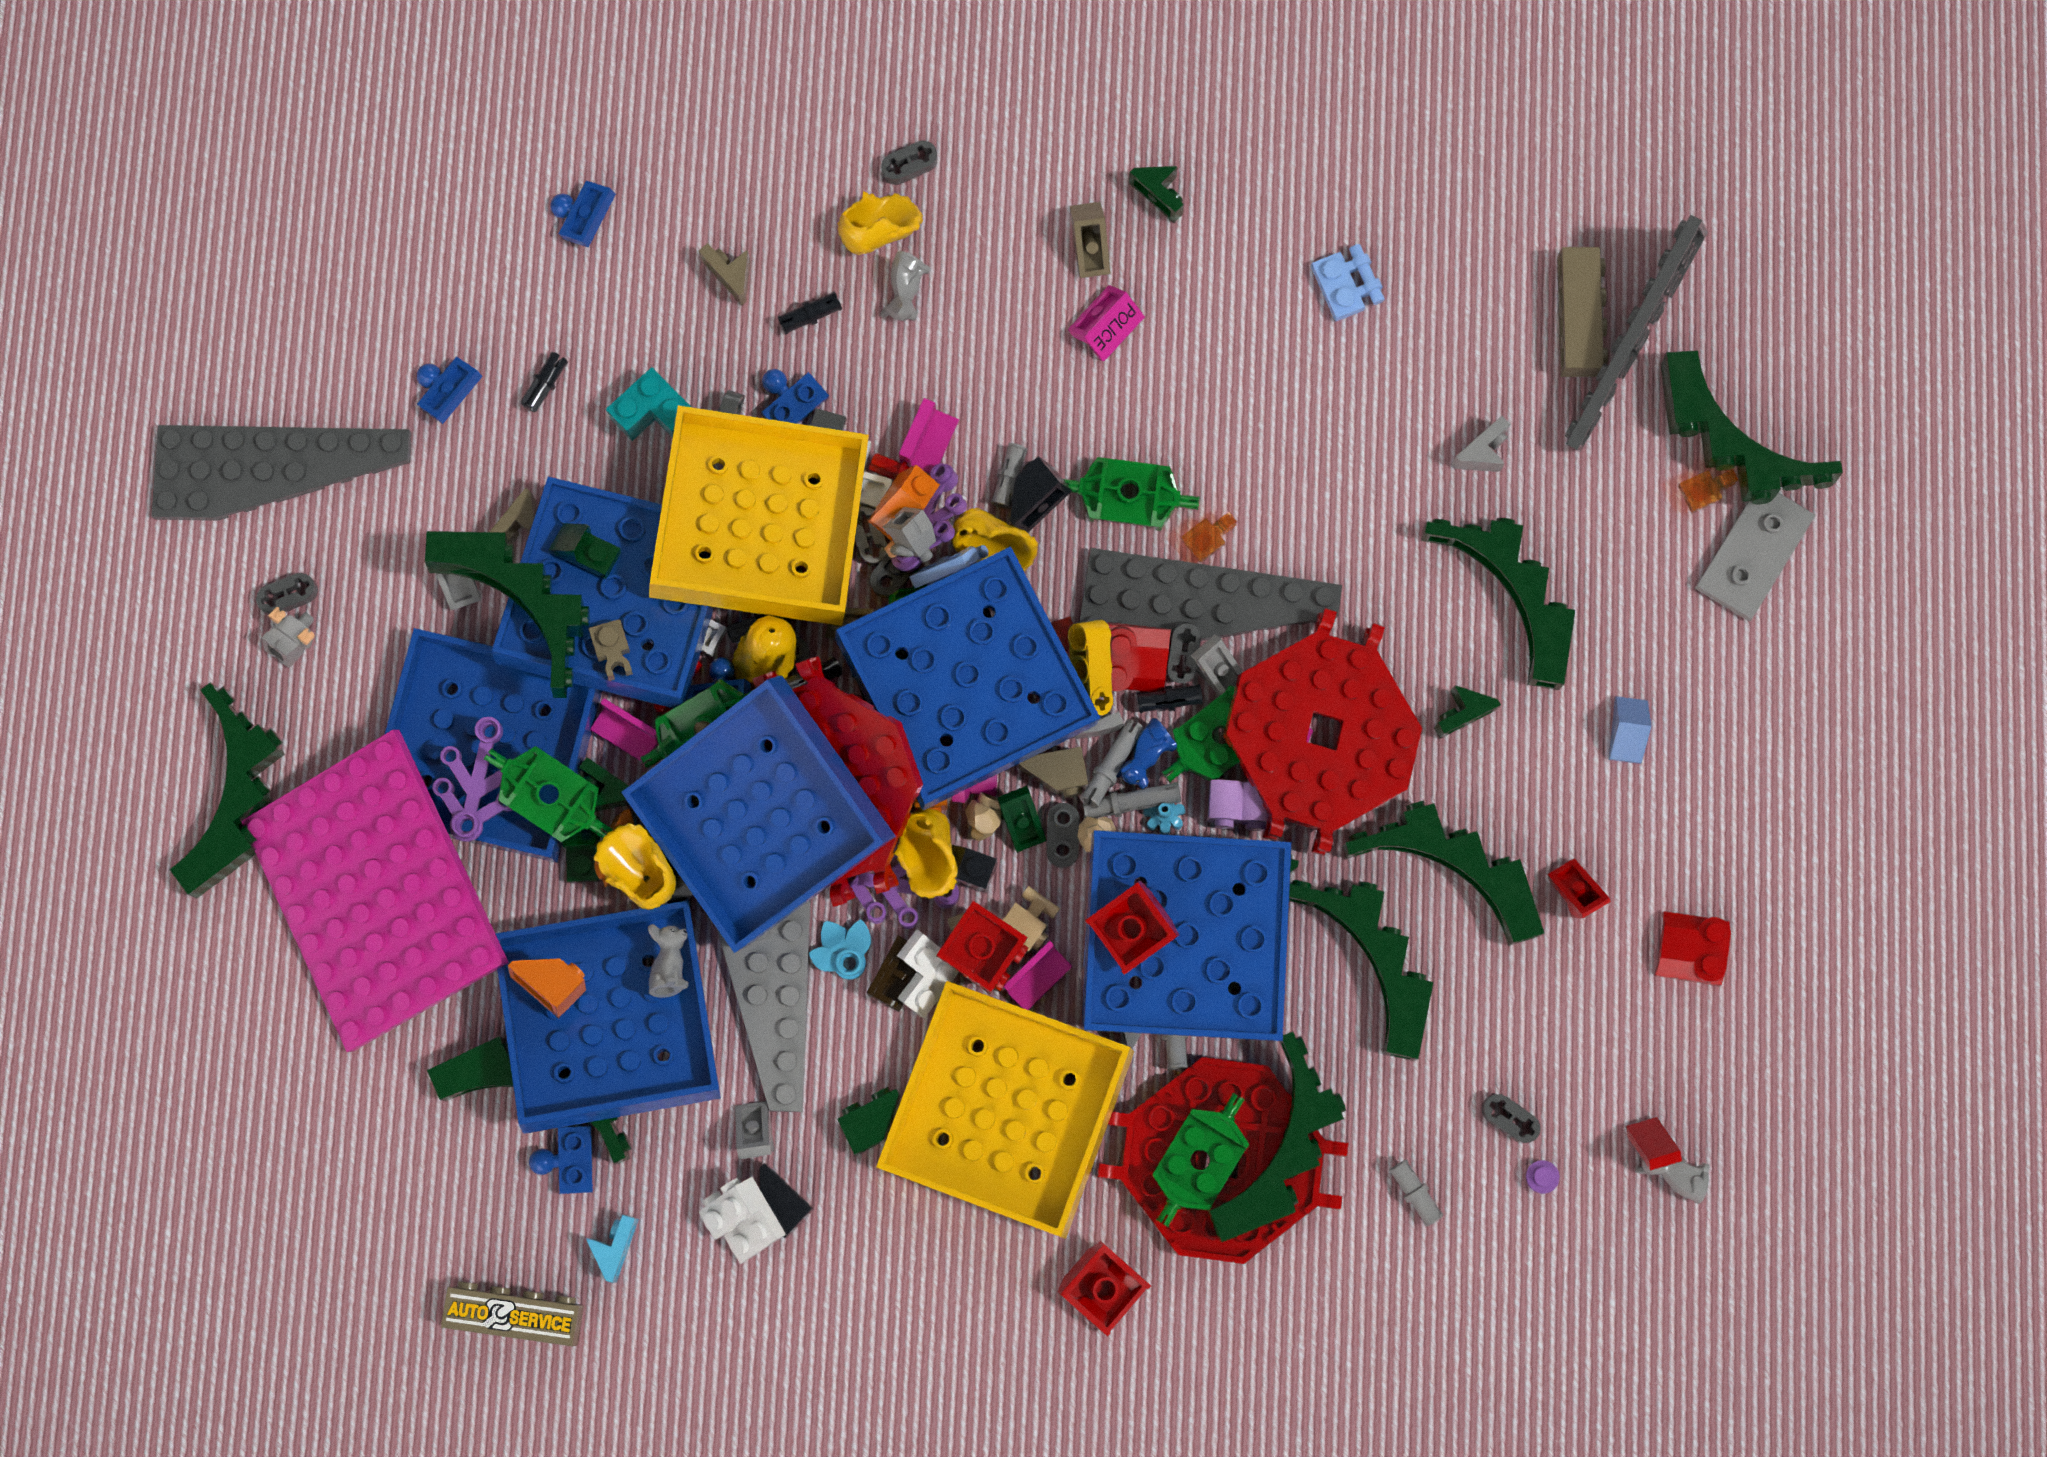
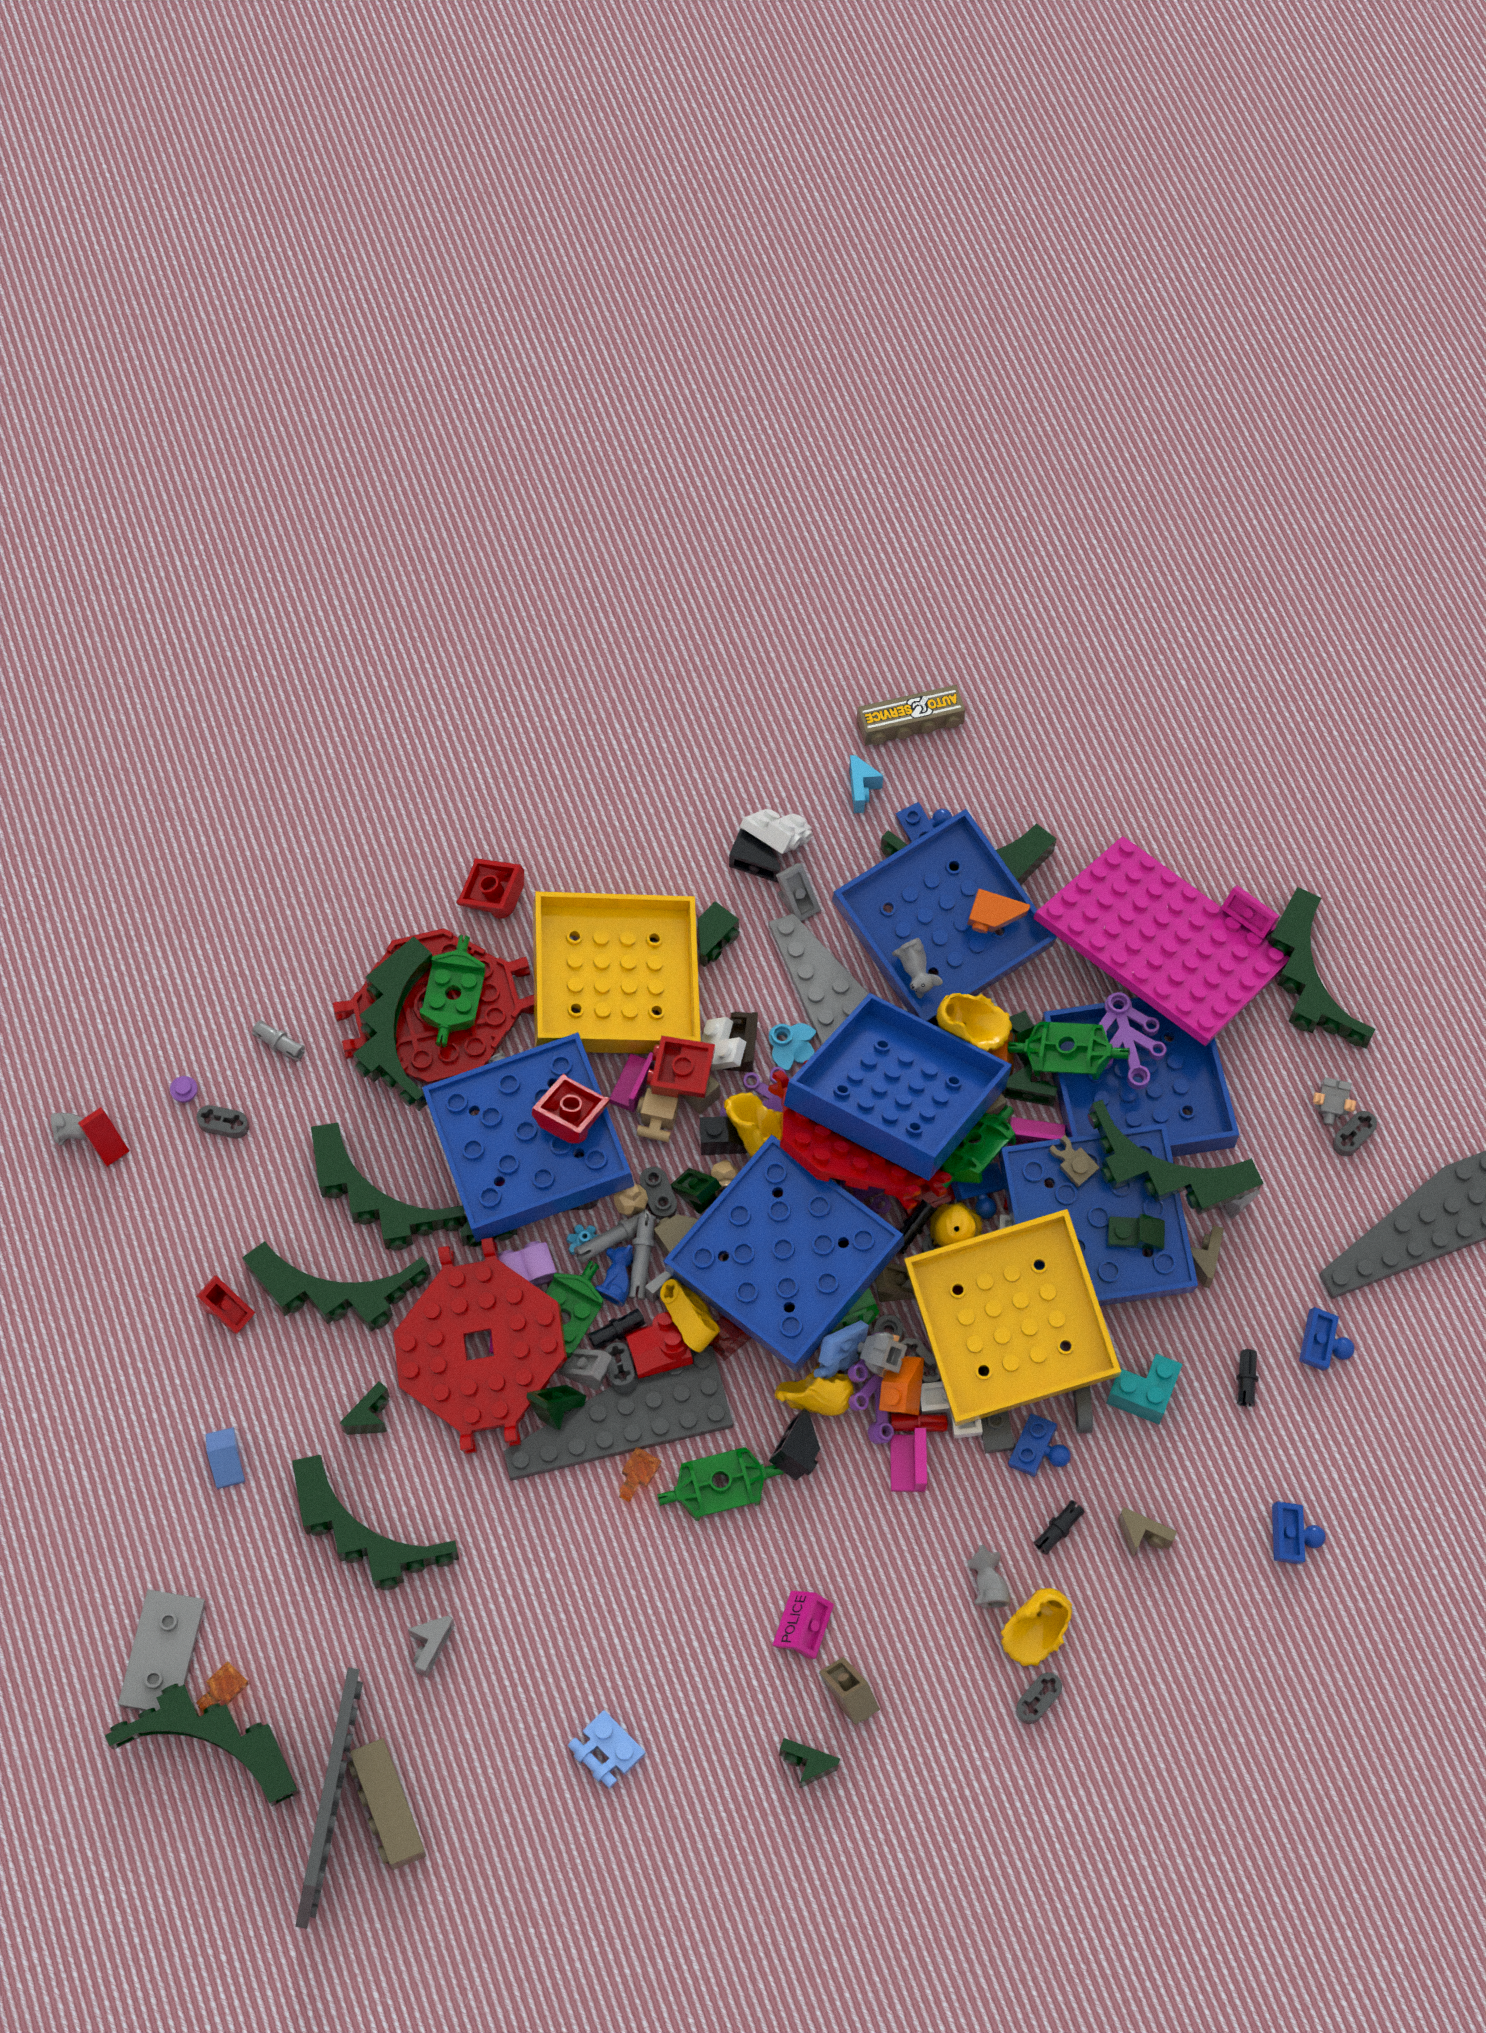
camera: 155 degrees right, 15 degrees down
light grey pin [991,443,1028,509] -> none
red slope [1654,911,1731,986] -> none
none -> dark green slope [526,1384,586,1430]
none -> dark pink panel [1221,885,1280,939]

